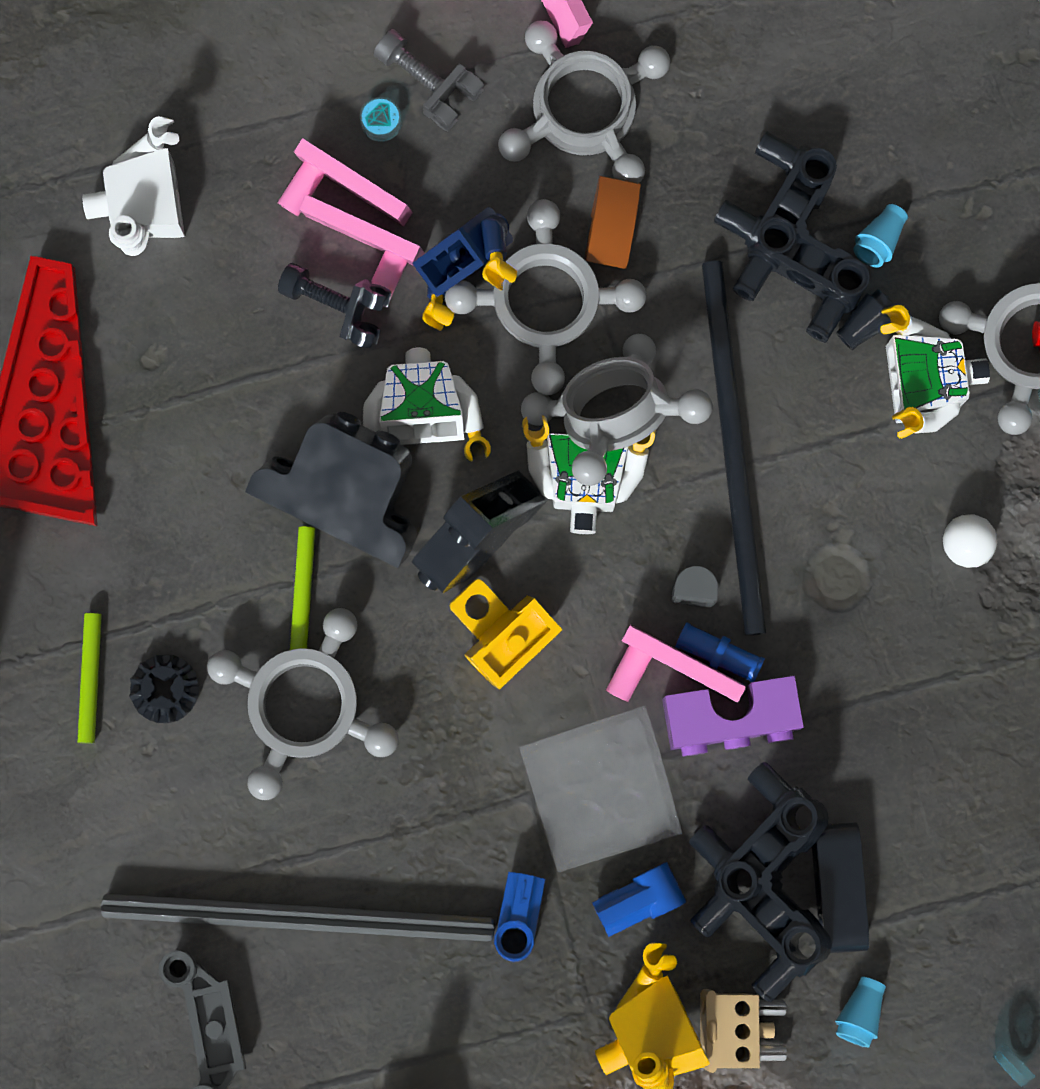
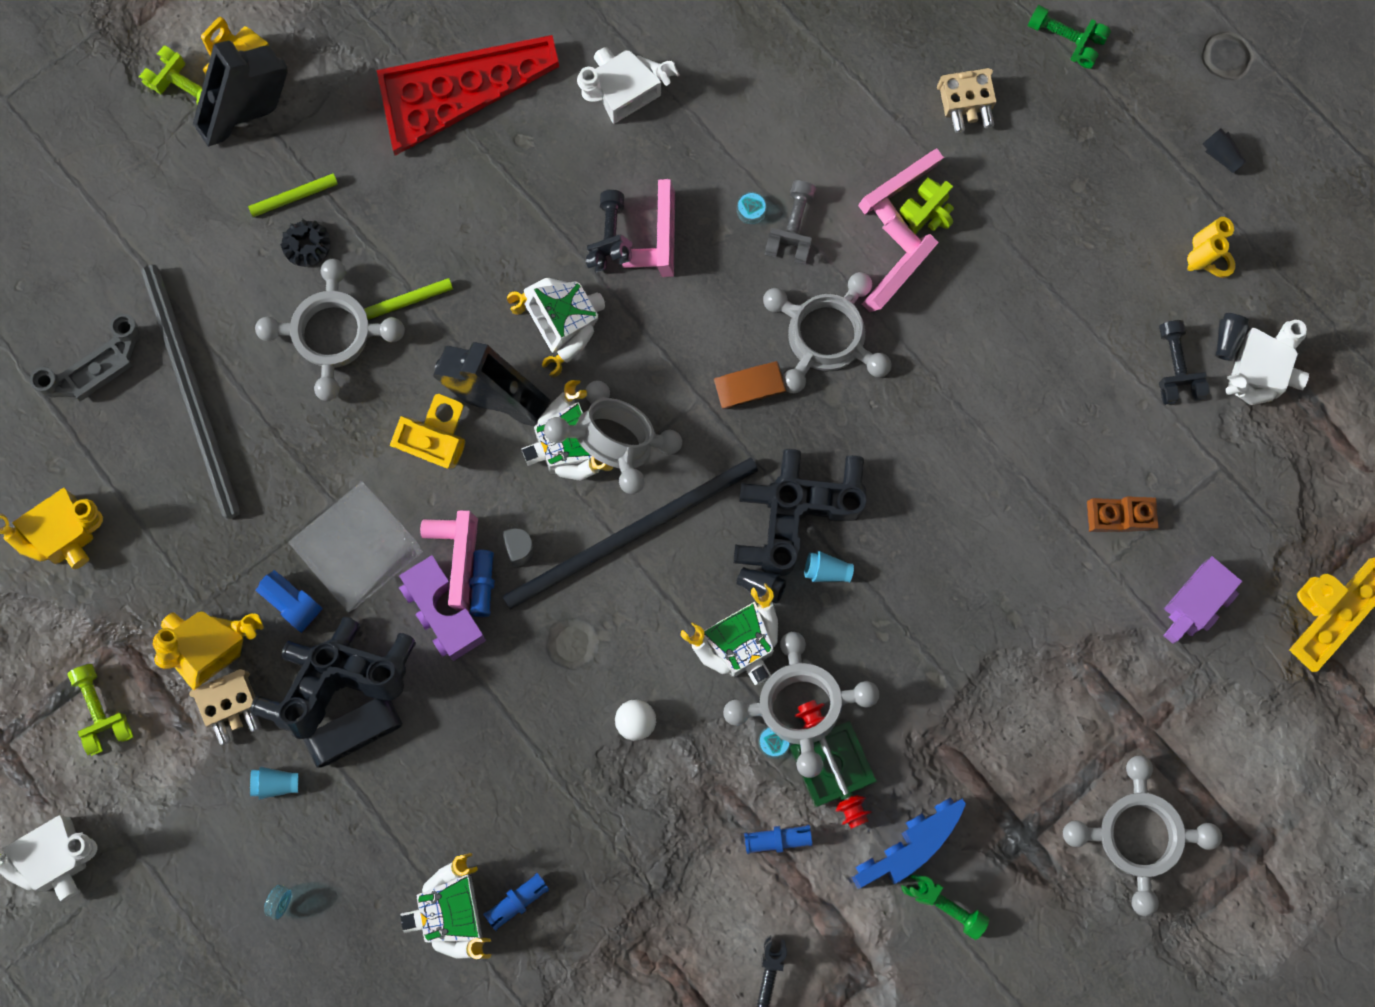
camera: 65 degrees right, 5 degrees down
black brick [245,412,417,568] -> none
bright pink piece [277,138,413,226] -> none
dark blue torso [412,207,517,331] -> none
light grey piece [445,199,647,395] -> none
blue piece [494,872,546,962] -> none

